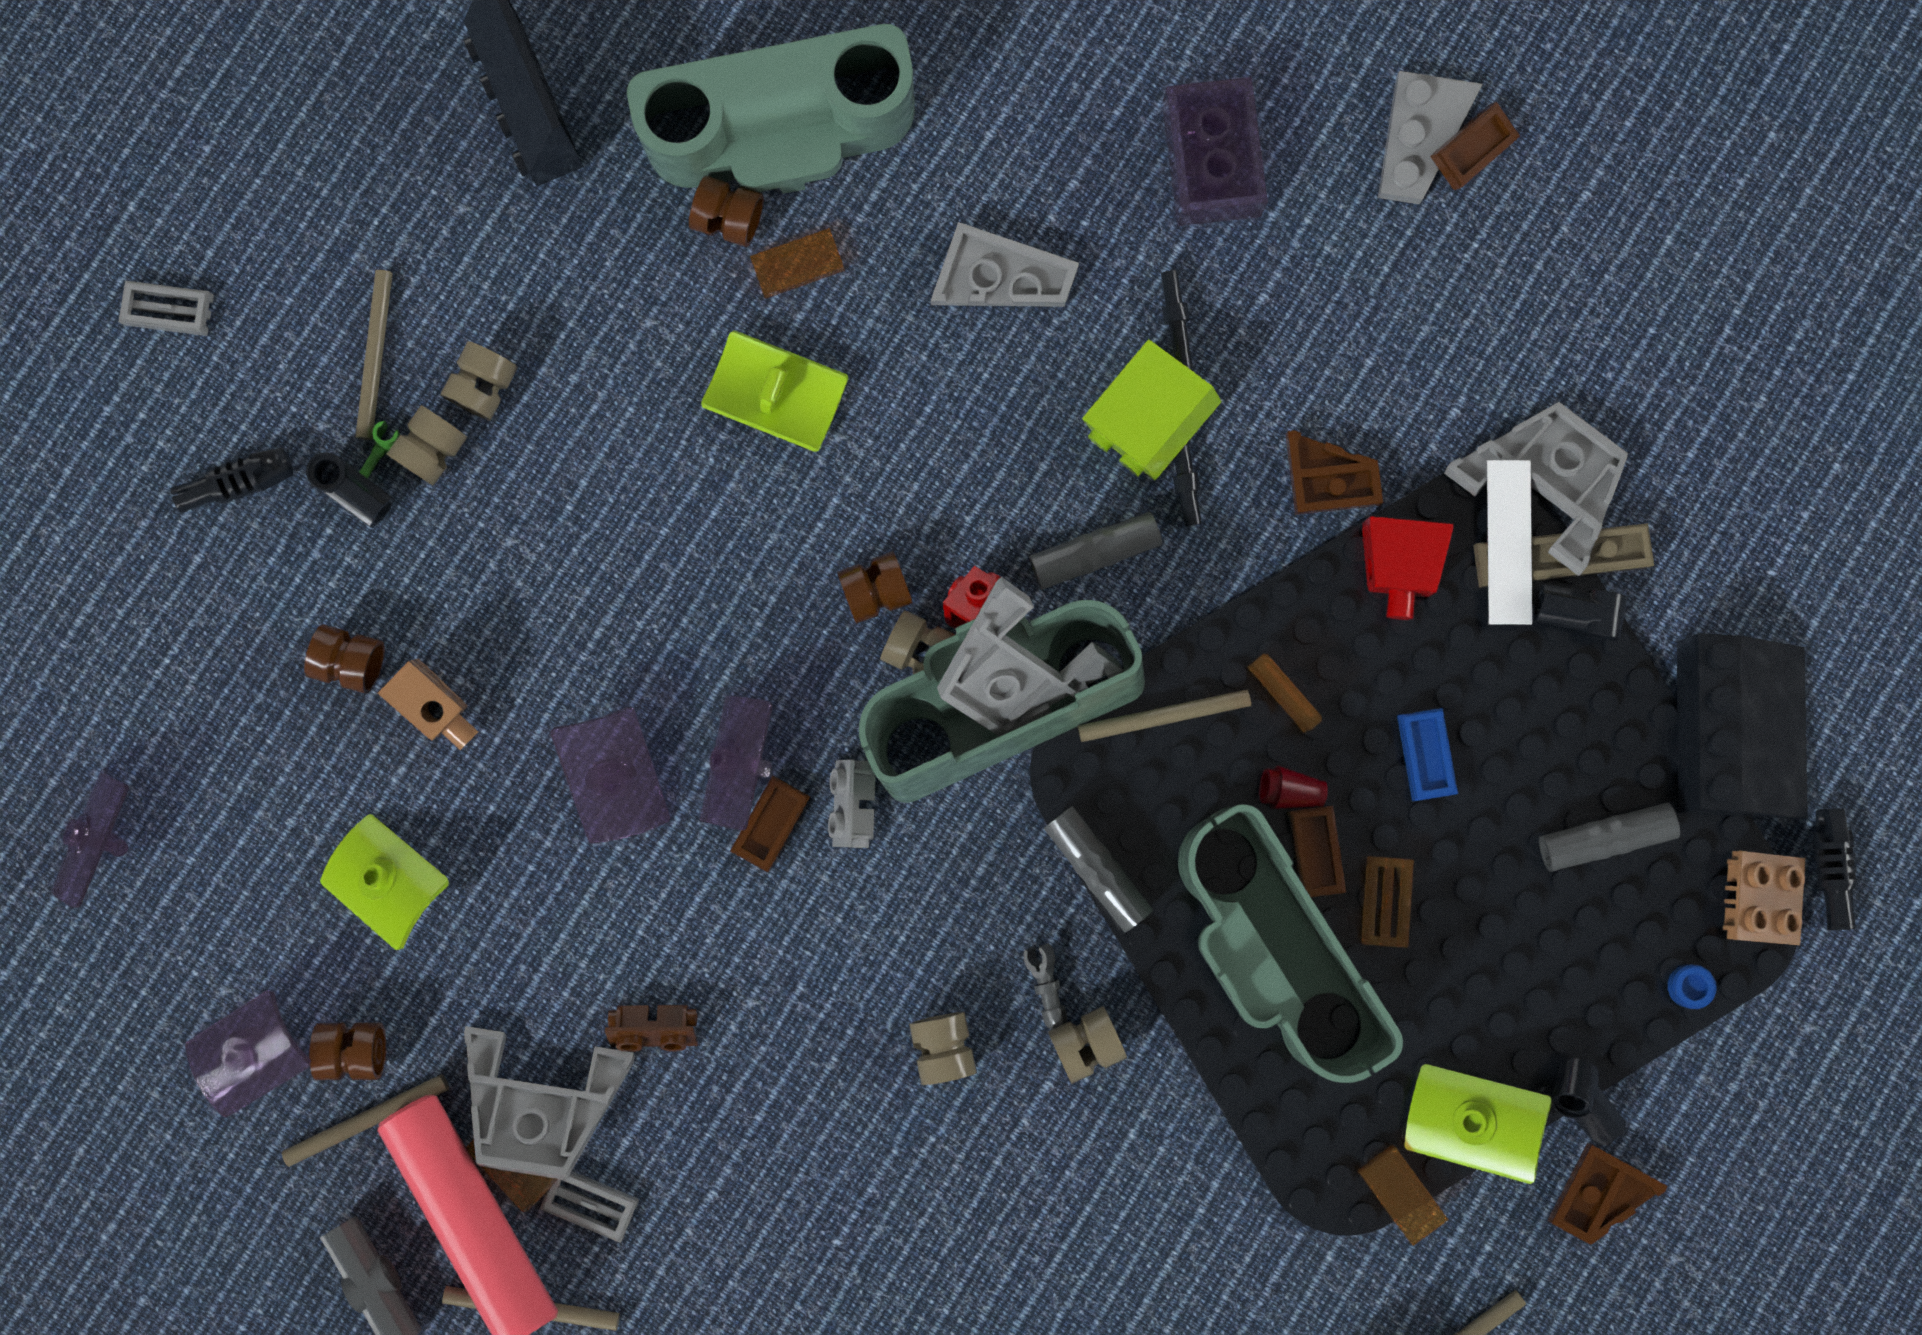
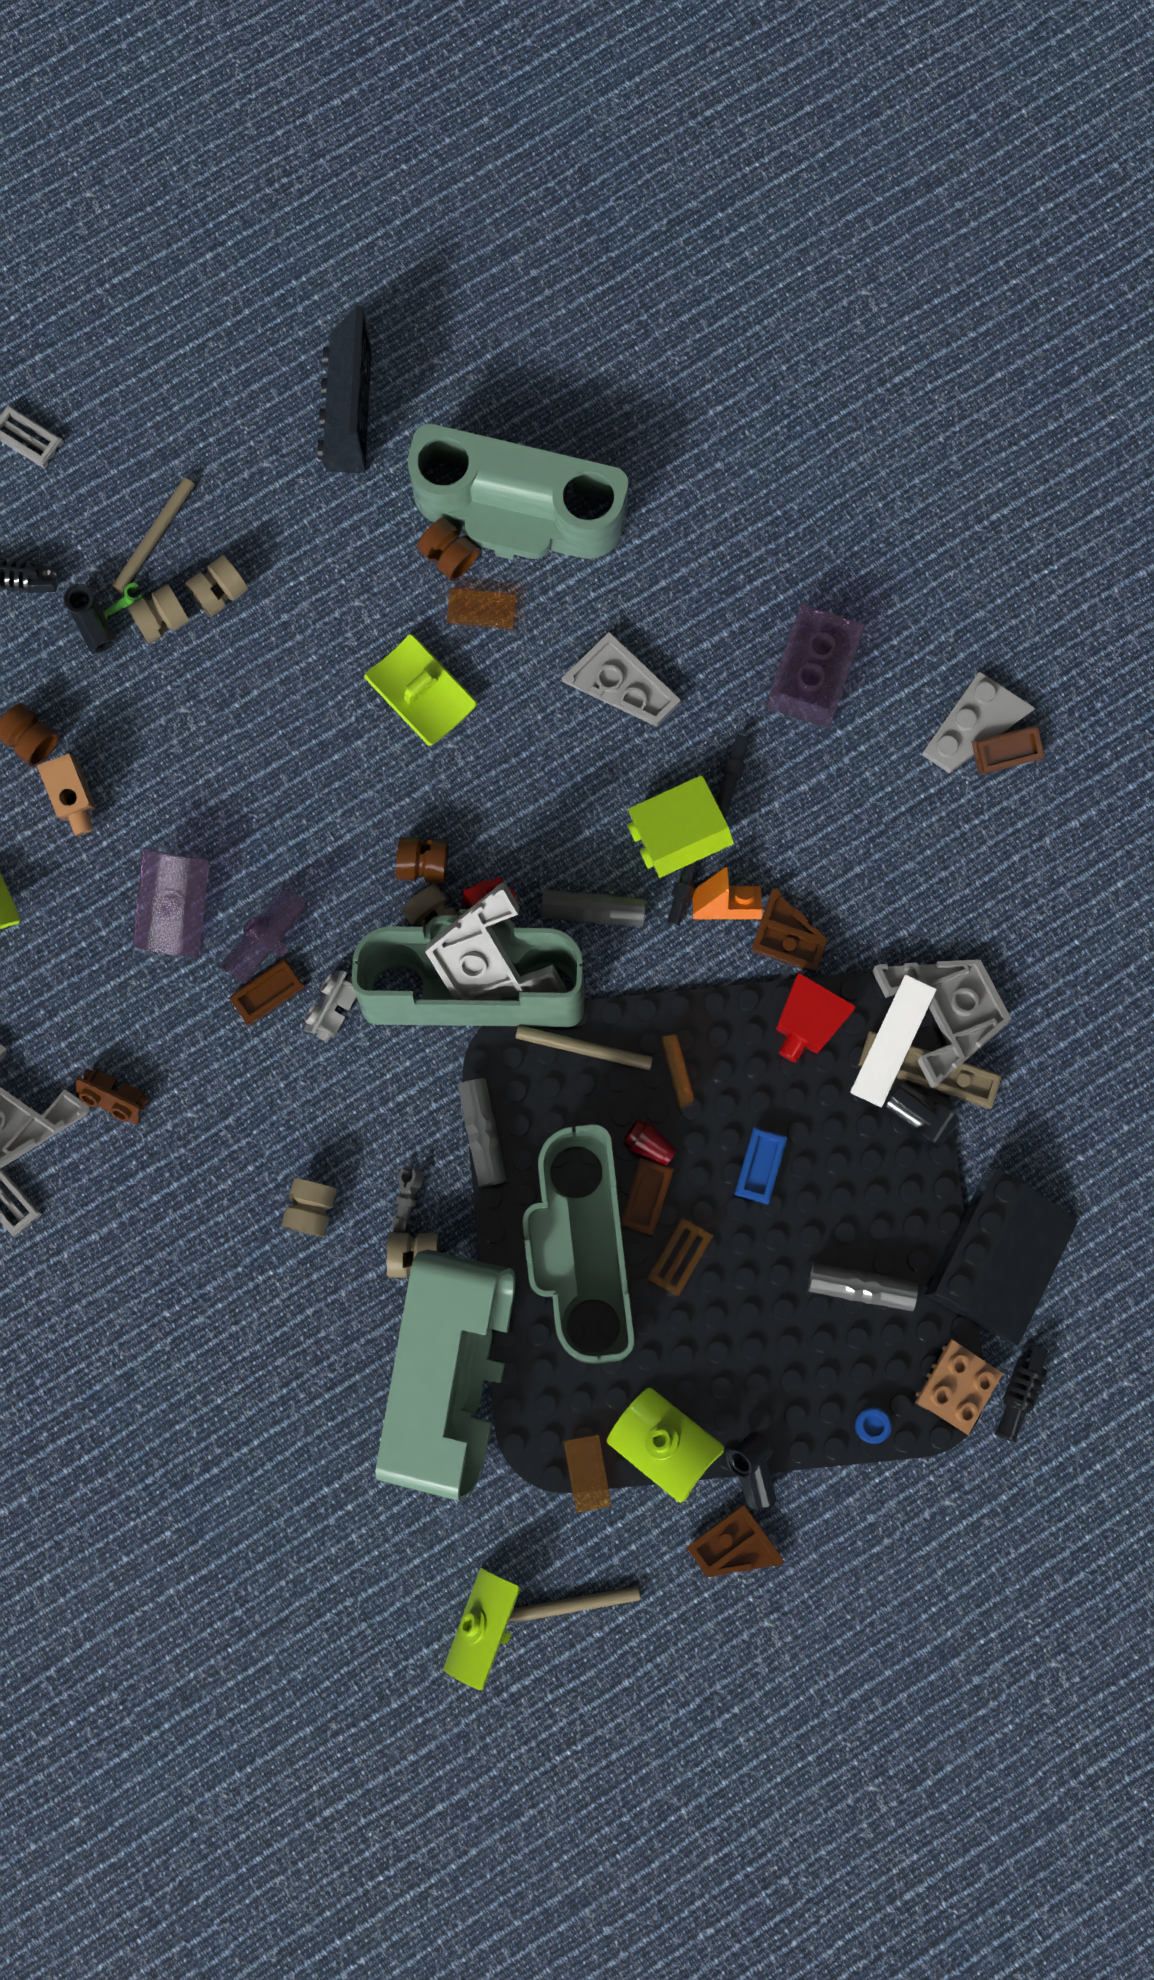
camera: 25 degrees right, 5 degrees down
none -> sand green piece [375,1249,515,1502]
none -> orange slope [692,867,762,919]

